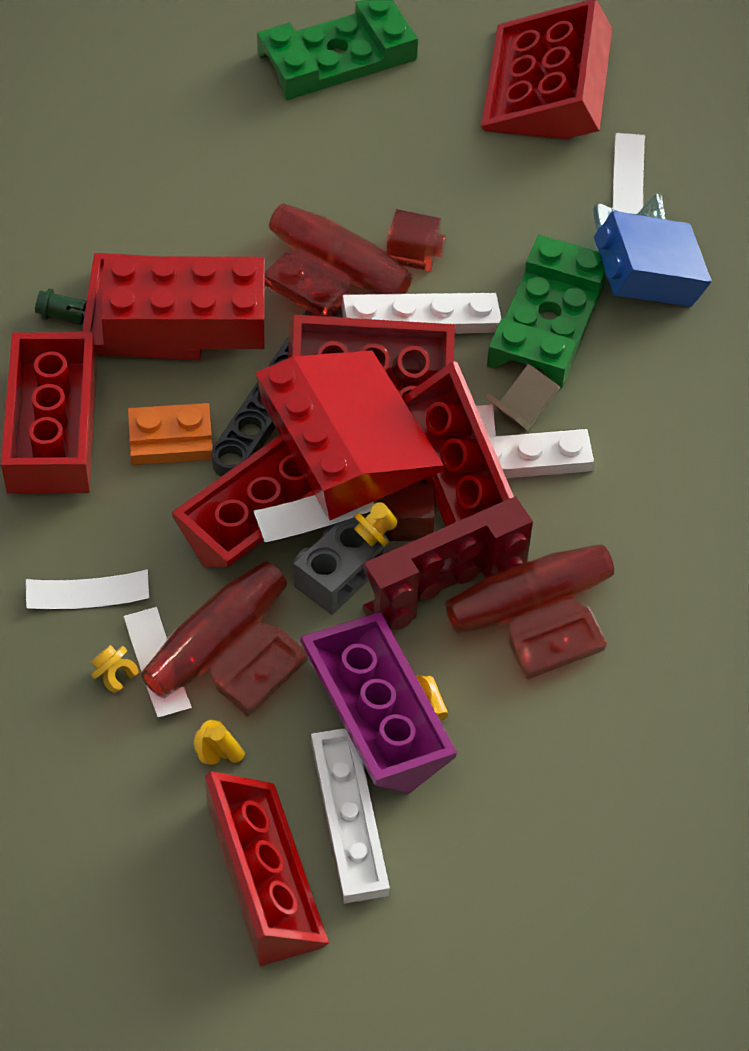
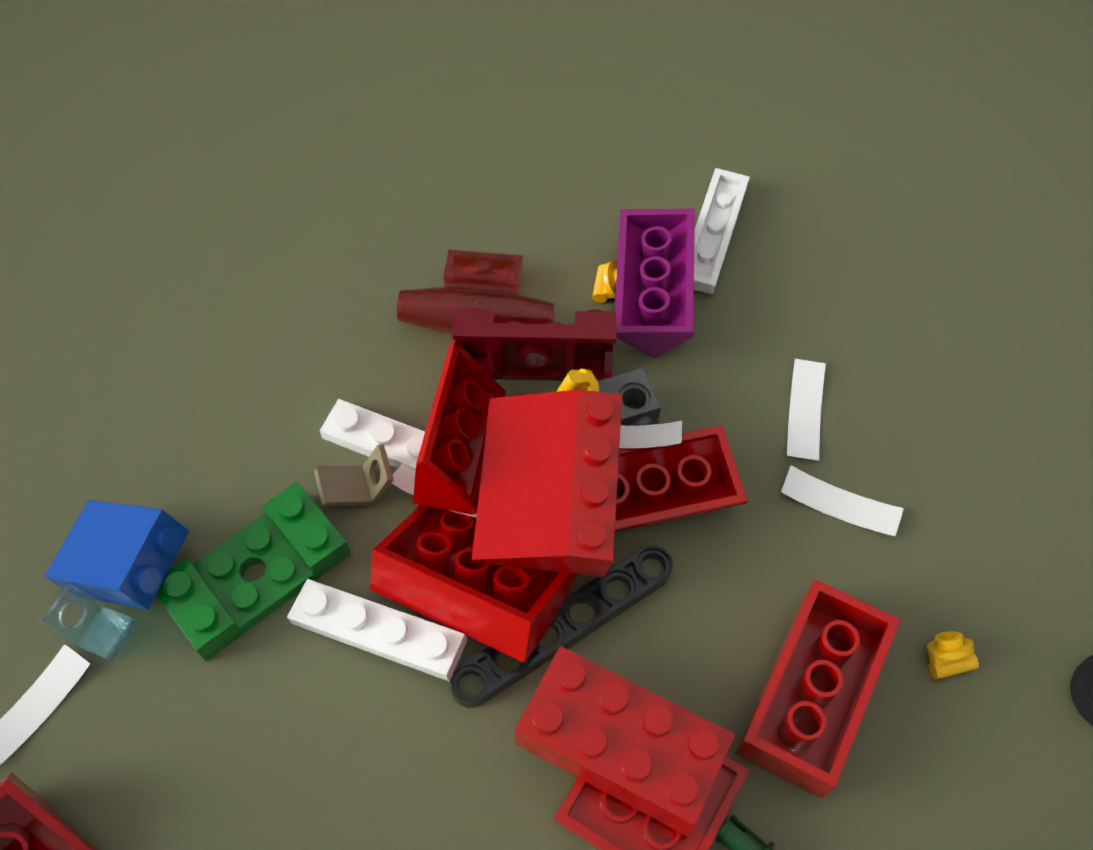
camera: 150 degrees left, 5 degrees up
yellow plate [90,645,139,693] -> none
orange plate [128,403,213,465] -> none
clear red plate [141,561,308,717] -> none
yellow plate [194,720,245,765] -> none
red slope [205,771,329,967] -> none
clear red plate [264,203,413,317] -> none
clear red brick [386,209,446,272] -> none

